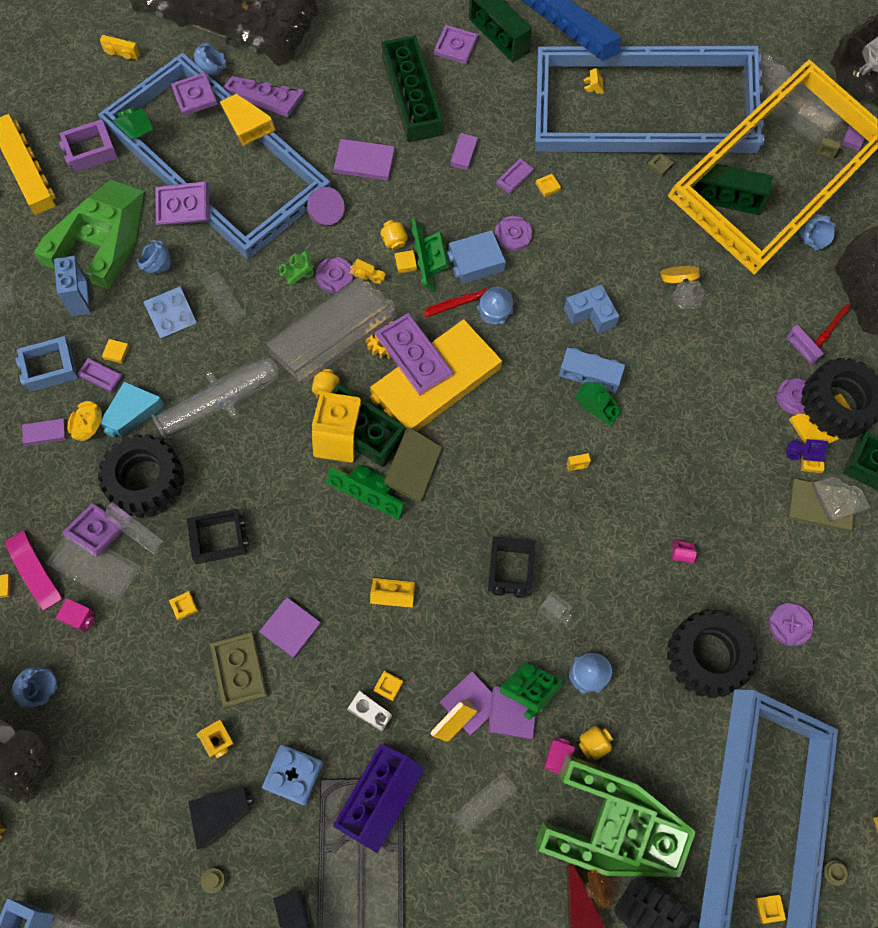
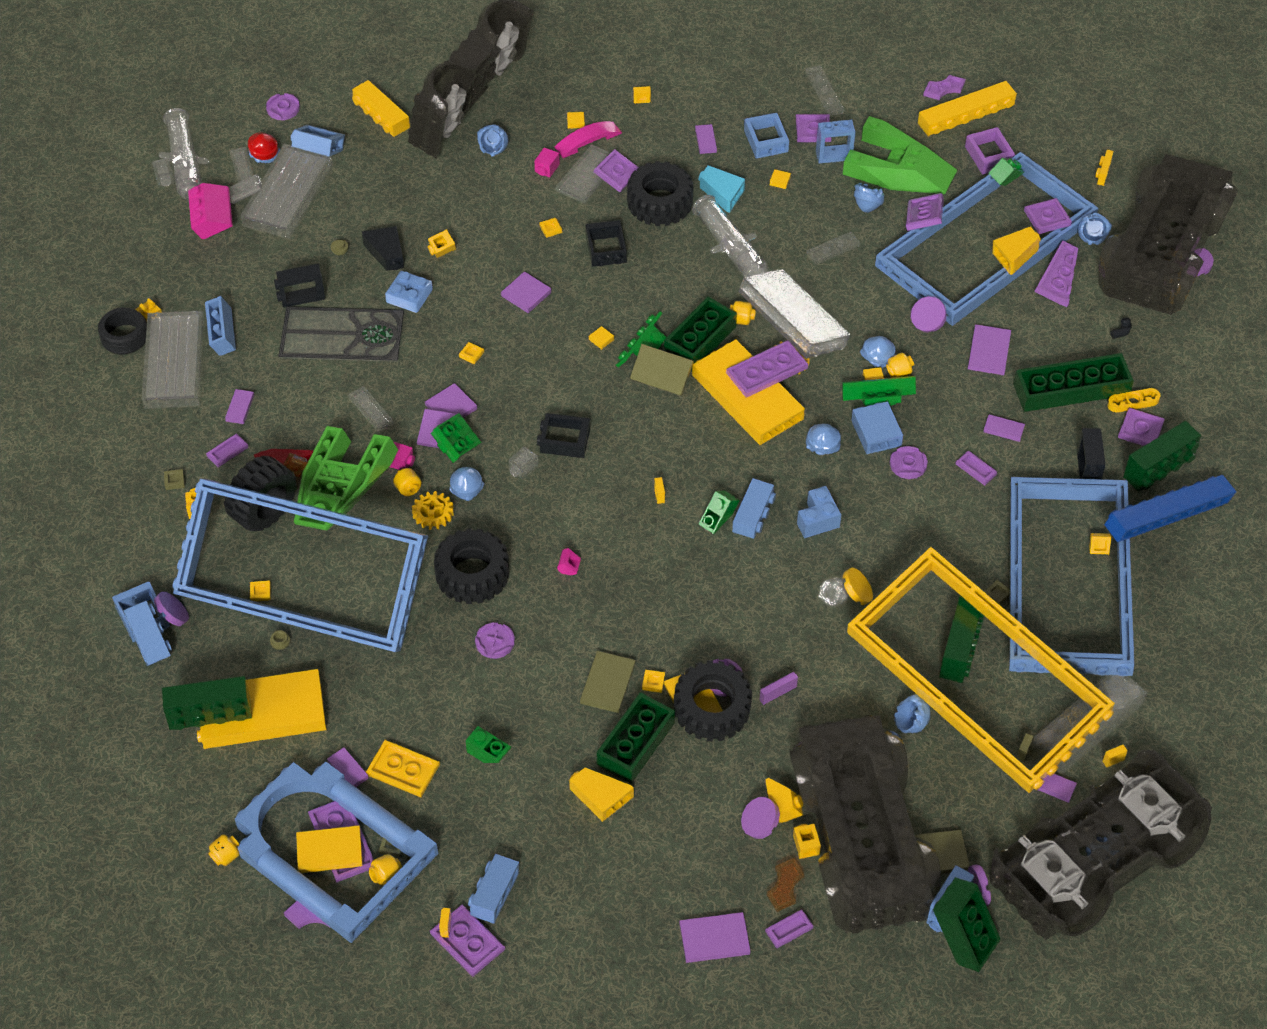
camera: 95 degrees right, 15 degrees down
yellow tile [67,401,102,441] -> none
medium lavender tile [77,358,123,393] -> none
clear tile [105,502,163,555] -> none
medium blue bracket [143,287,196,338] -> none
olive tile [209,632,268,709] -> none
bright green hips [279,251,314,285] -> none
yellow piece [312,392,361,463] -> none
medium lavender tile [316,257,354,293] -> none
dark purple slope [333,744,425,853] -> none
white leg [347,691,392,731] -> none
yellow plate [349,259,386,284] -> none
yellow slope [370,578,415,607] -> none
red piece [423,288,487,318] -> none
yellow slope [431,699,477,741] -> none
yellow tile [536,174,561,197] -> none
dark purple plate [786,439,829,462] -> none
clear plate [811,476,870,523] -> none
red piece [814,303,851,348] -> none
none -> yellow gear [412,491,454,530]
none -> yellow tile [589,326,614,350]
none -> medium lavender tile [796,114,831,142]
none -> medium blue hair [860,336,896,368]
none -> black window [1077,428,1106,480]
none -> yellow beam [1107,388,1160,412]
none -> black arm [1110,318,1132,339]

